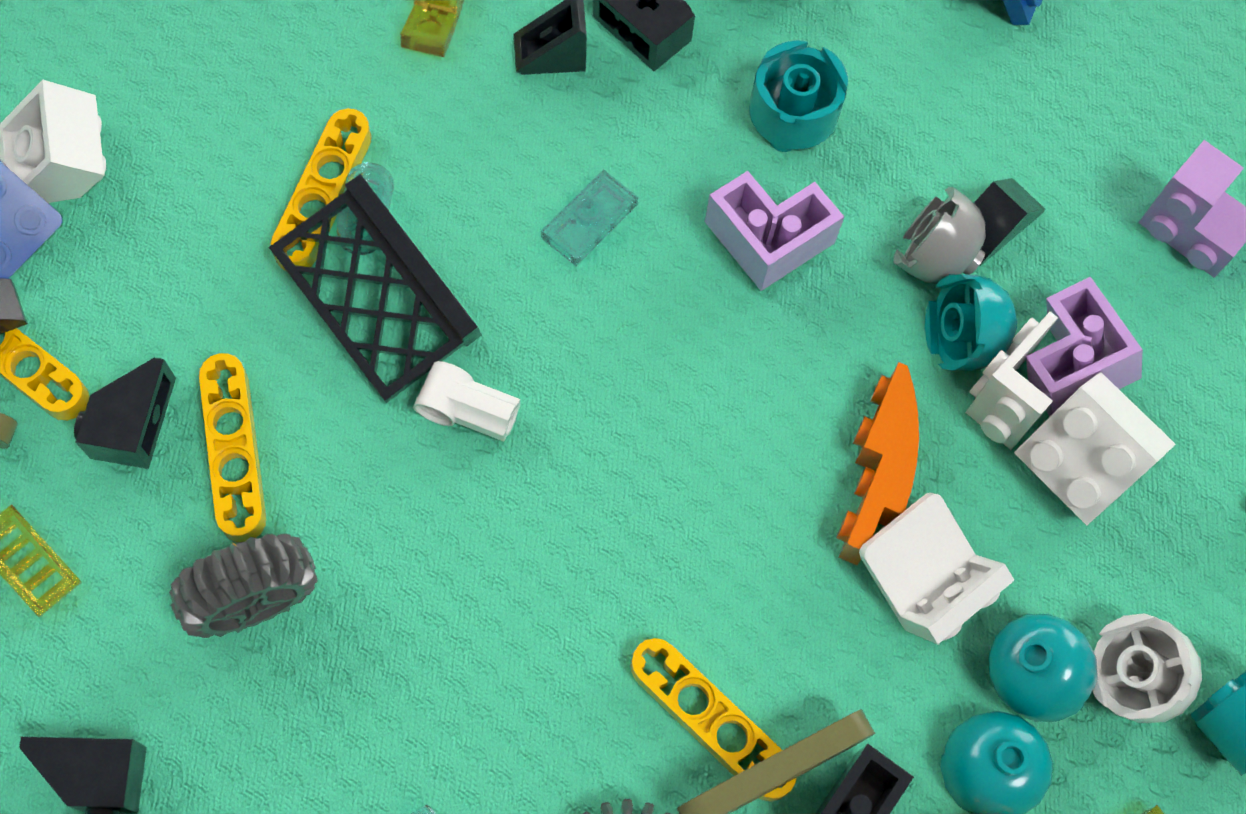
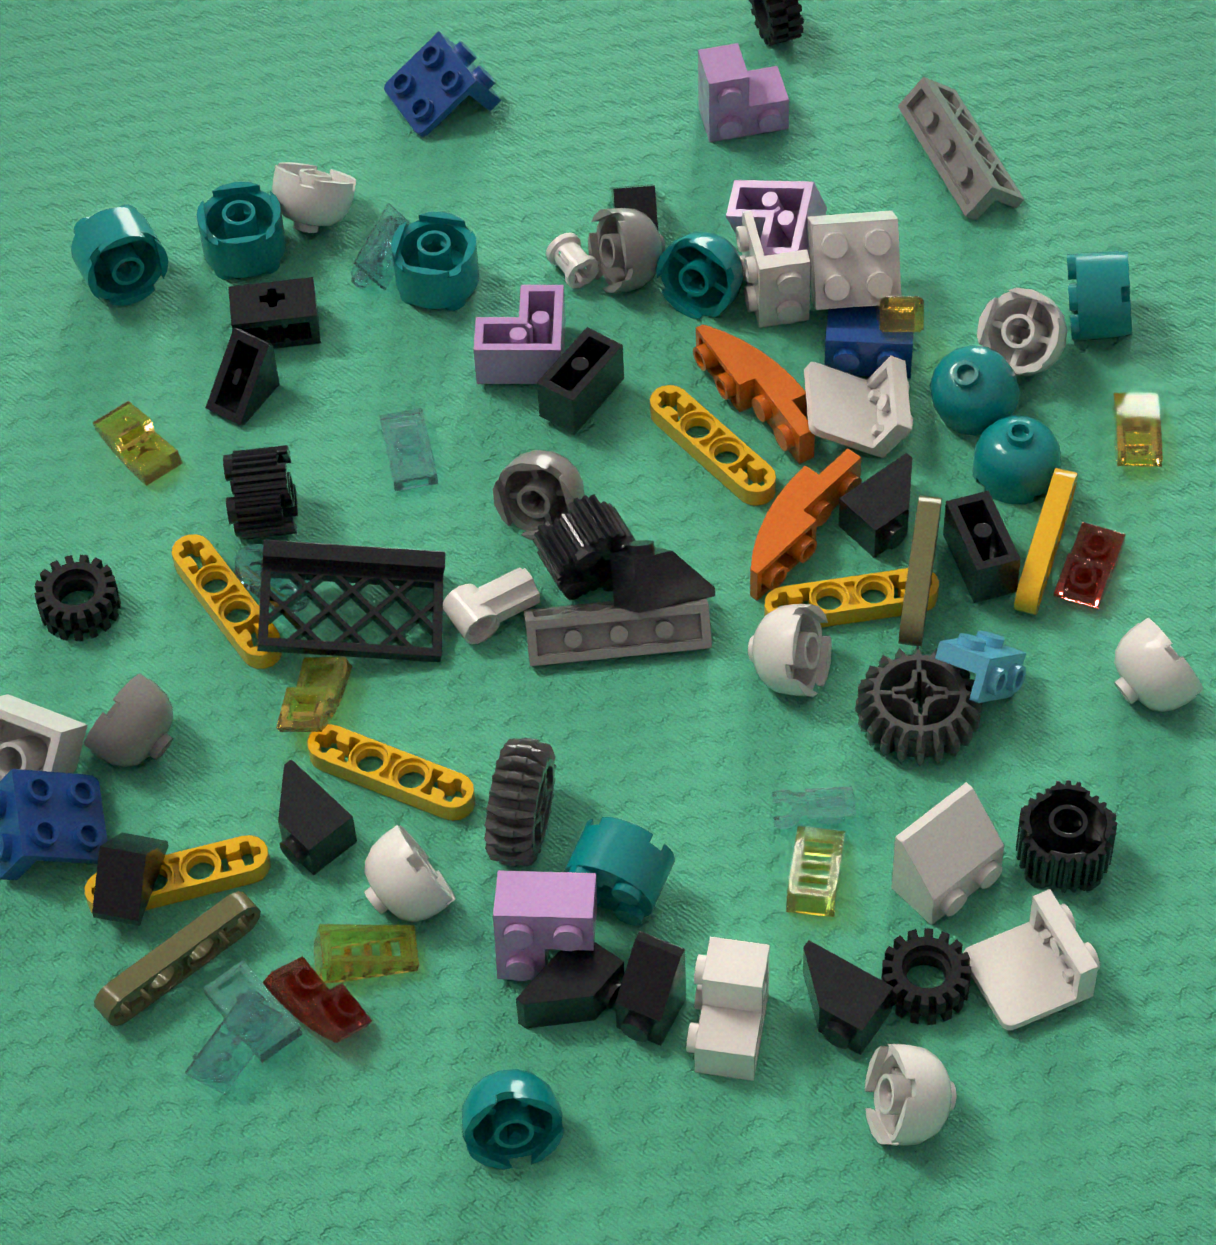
camera: 45 degrees left, 15 degrees down
none -> black tyre [34,555,121,641]
none -> light grey cylinder [84,673,173,767]
none -> black brick [223,445,298,539]
none -> clear yellow slope [276,657,352,732]
none -> clear light blue hinge [351,203,411,290]
none -> white cylinder [364,824,456,922]
none -> light grey cylinder [493,450,584,540]
none -> lavender brick [493,870,597,981]
none -> light grey fence [524,598,712,666]
none -> black brick [533,494,636,600]
none -> black brick [537,327,624,434]
none -> white bush [546,233,599,288]
none -> teal brick [564,817,675,926]
none -> black slope [610,540,715,613]
none -> yellow beam [650,385,776,506]
none -> white cylinder [748,604,832,697]
none -> orange slope [750,448,862,601]
none -> blue bracket [825,306,913,378]
none -> black slope [838,453,912,558]
none -> clear yellow slope [876,296,924,332]

